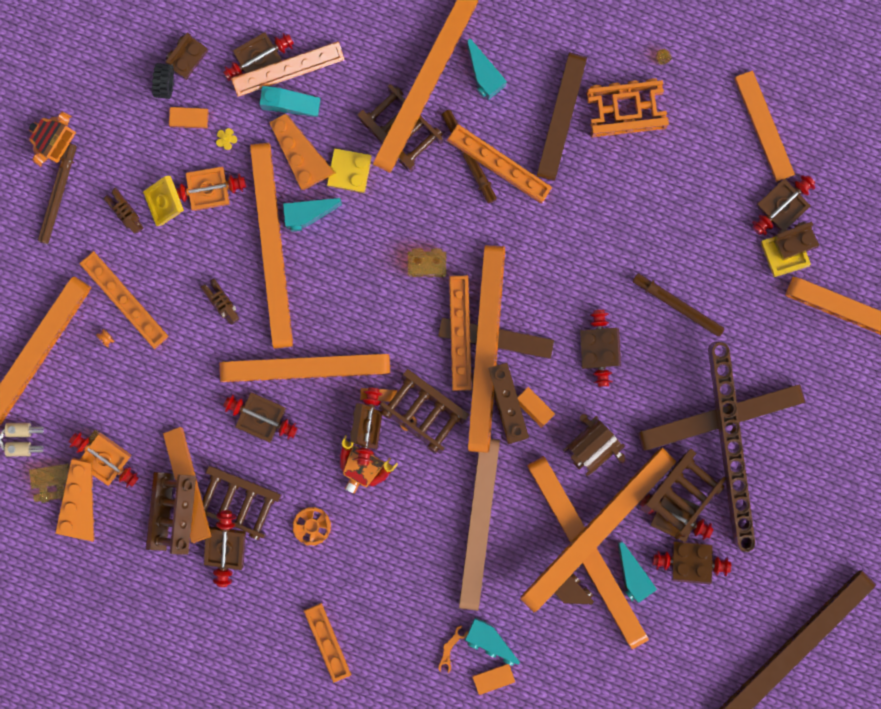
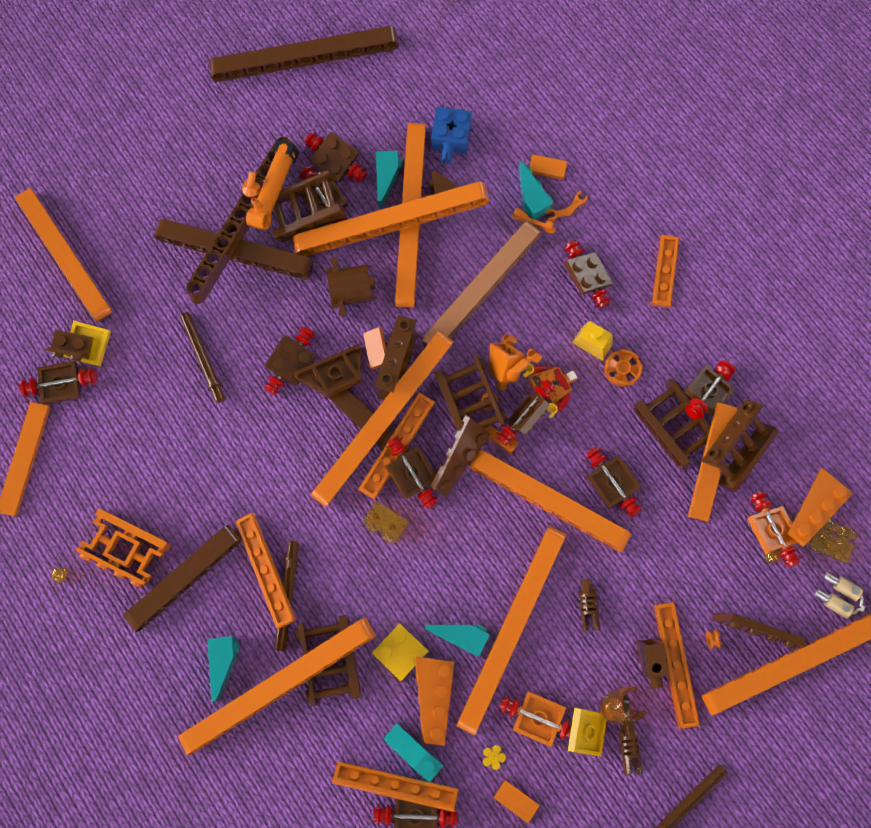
camera: 140 degrees left, 10 degrees down
none -> orange plate [242,170,261,197]
none -> orange piece [246,139,300,230]
none -> reddish brown wing [294,344,361,398]
none -> reddish brown plate [385,436,439,509]
none -> reddish brown wing [430,415,491,497]
none -> blue brick [431,107,472,165]
none -> orange torso [488,334,542,390]
none -> orange piece [512,207,557,234]
none -> plate [564,240,613,309]
none -> yellow torso [572,321,613,361]
none -> clear orange piece [600,686,646,723]
none -> reddish brown torso [636,638,668,689]
none -> reddish brown wing [712,613,806,649]

